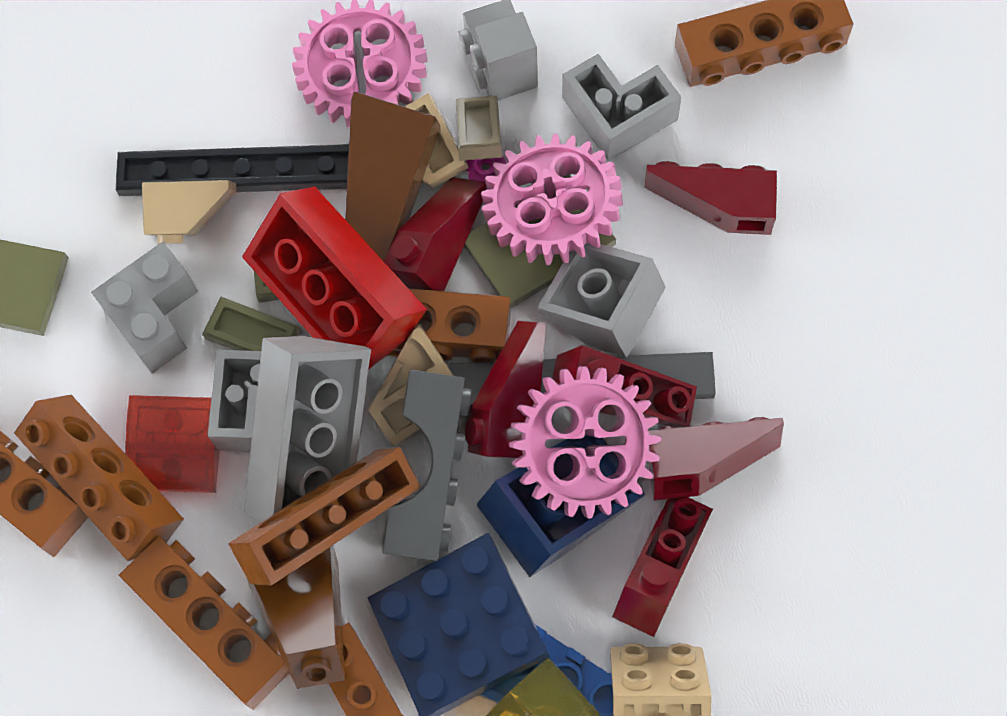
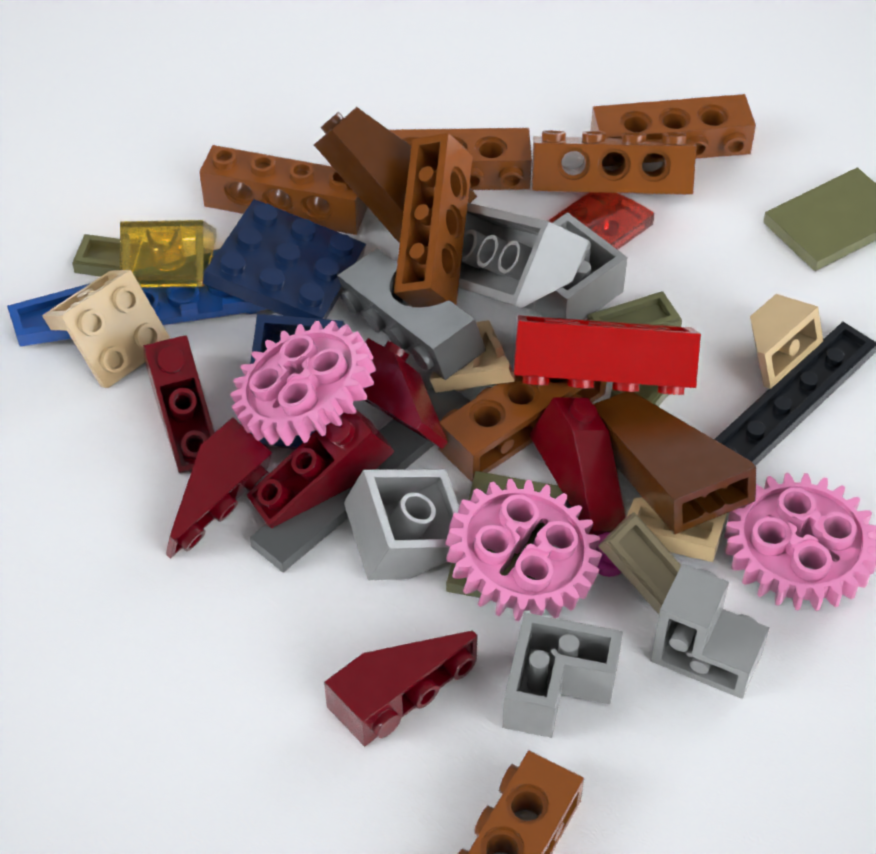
camera: 130 degrees right, 20 degrees down
light grey brick [91,241,198,373] -> none

